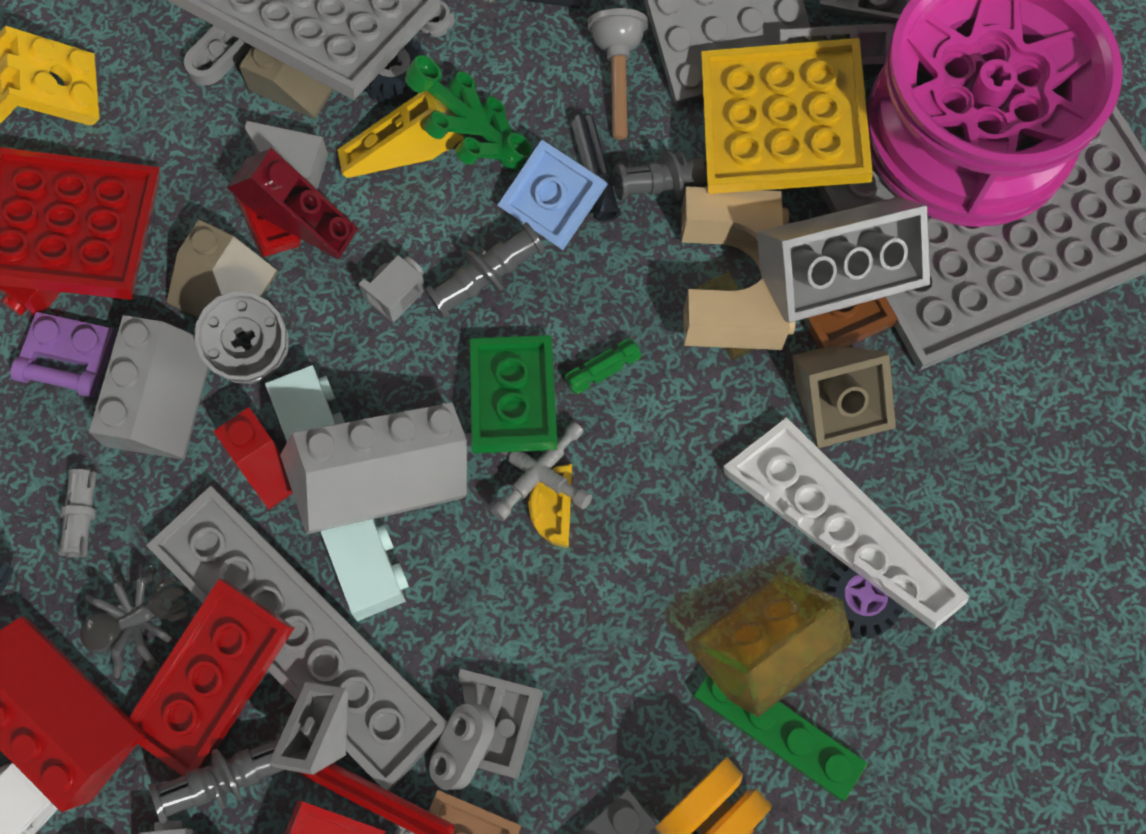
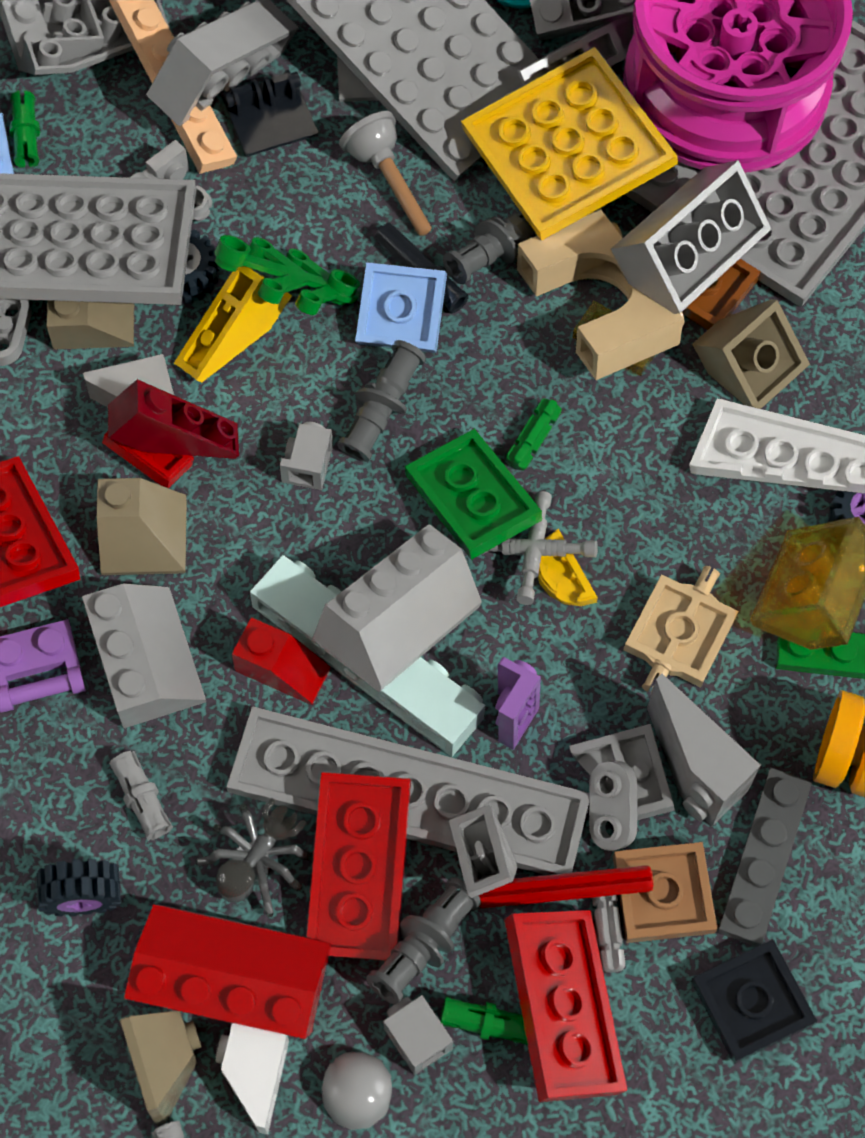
camera: 30 degrees left, 5 degrees down
light grey wheel [194,292,289,384] -> none
none -> medium lavender bracket [495,657,541,750]
none -> tan plate [624,566,739,693]
none -> light grey slope [647,674,761,826]

